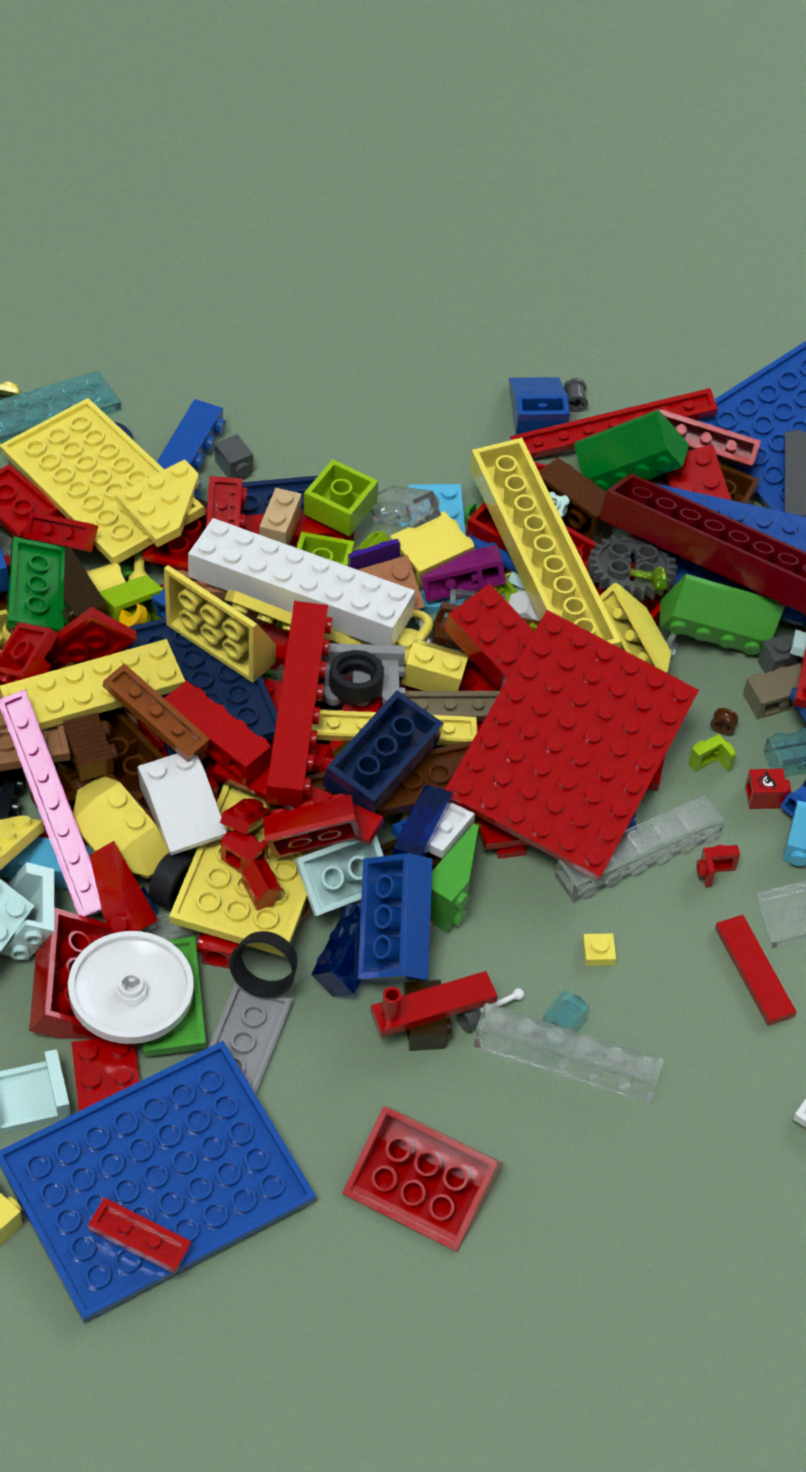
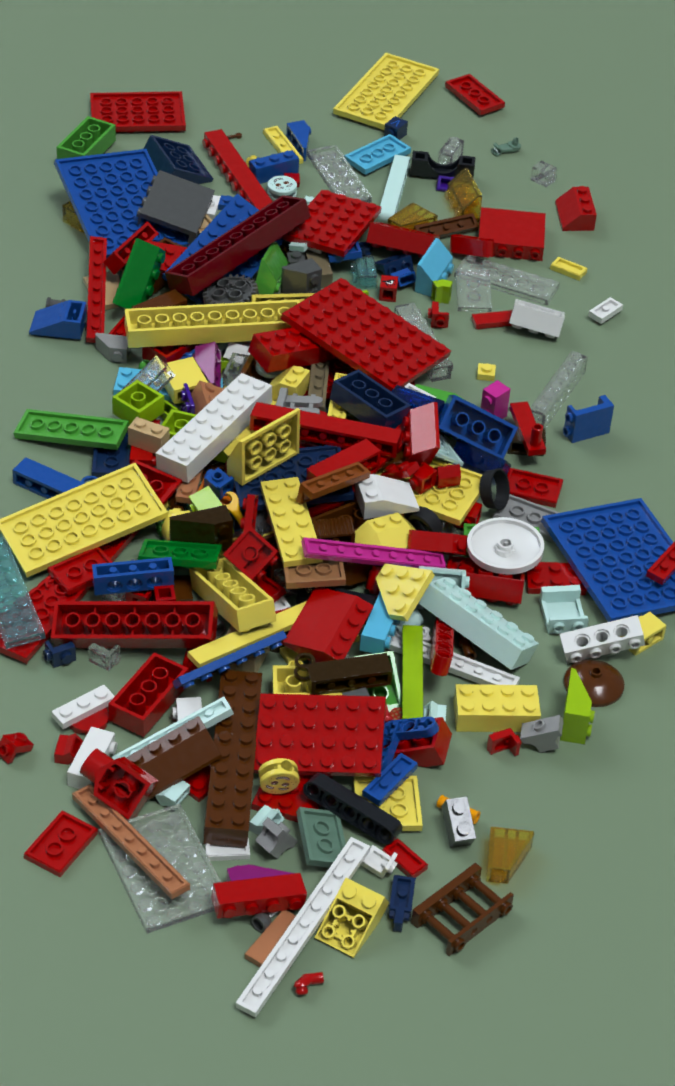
camera: 80 degrees left, 10 degrees down
red plate [23,511,98,553] -> none
light yellow plate [115,459,200,547] -> none
red bracket [206,476,247,529] -> none
dark grey brick [215,434,253,478] -> none
black tyre [329,650,384,704] -> none
red slope [342,1106,503,1251] -> none
clear light blue brick [541,990,590,1046] -> none
clear neon green hand [629,567,668,590] -> none
none -> bright green plate [14,409,130,450]
none -> dark grey slope [281,258,322,294]
none -> lime piece [431,279,453,304]
none -> dark pink brick [481,380,511,419]
none -> red tile [507,468,564,508]
none -> white slope [509,299,565,339]
none -> blue panel [563,395,614,443]

